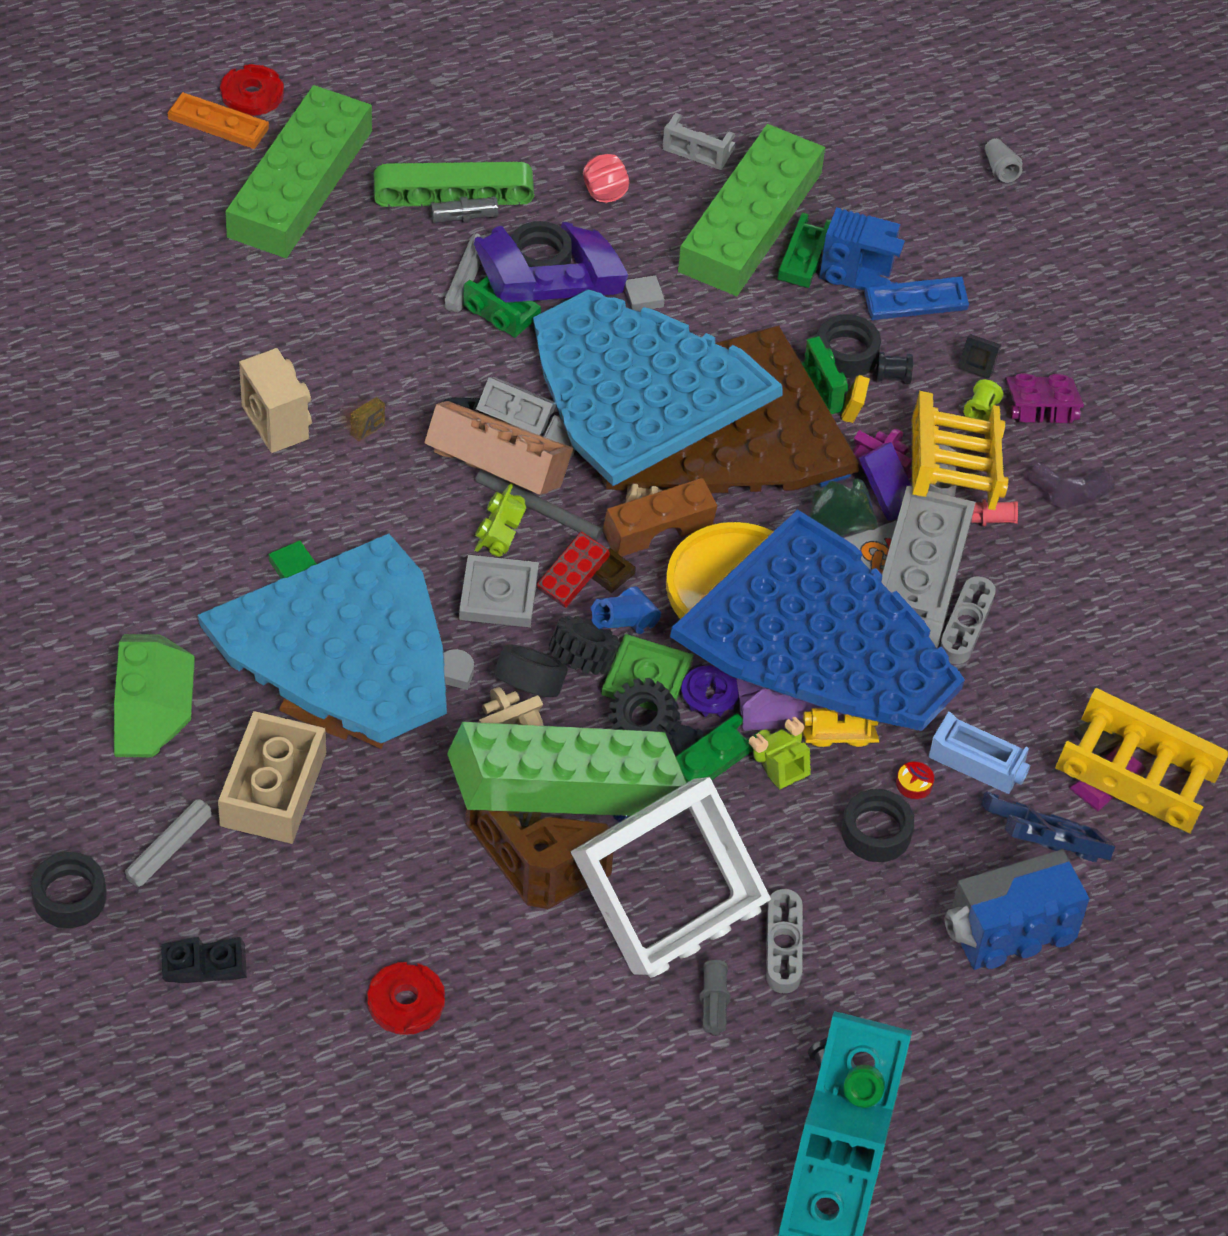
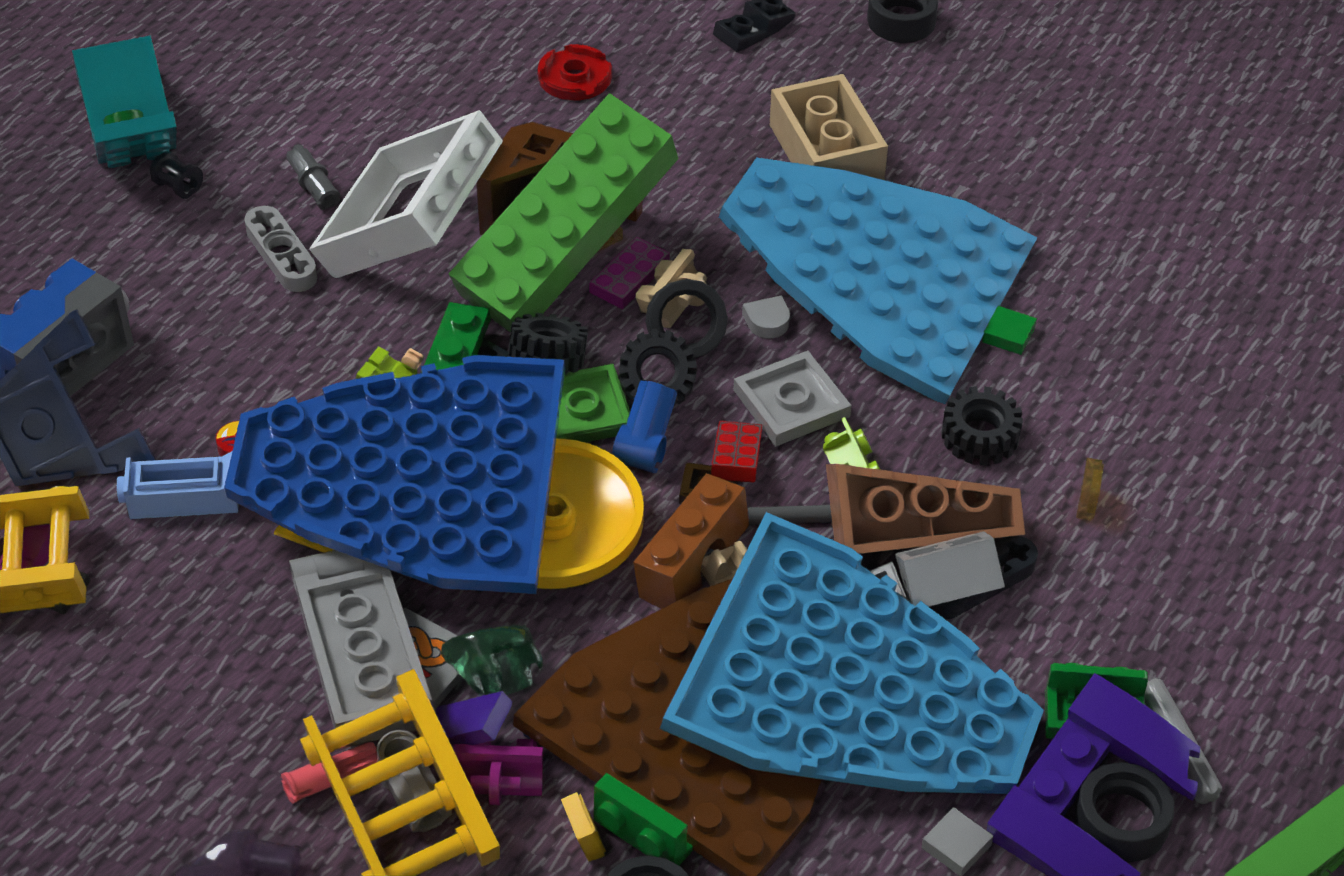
camera: 150 degrees right, 5 degrees down
bright green wedge [114,634,195,757] -> none
light grey axle [125,799,211,887] -> none
tan brick [239,348,312,453] -> none
dark grey pin [430,196,498,224] -> none
black tyre [841,789,914,863] -> none
light grey beam [940,576,995,664] -> none
none -> black tyre [941,386,1023,465]

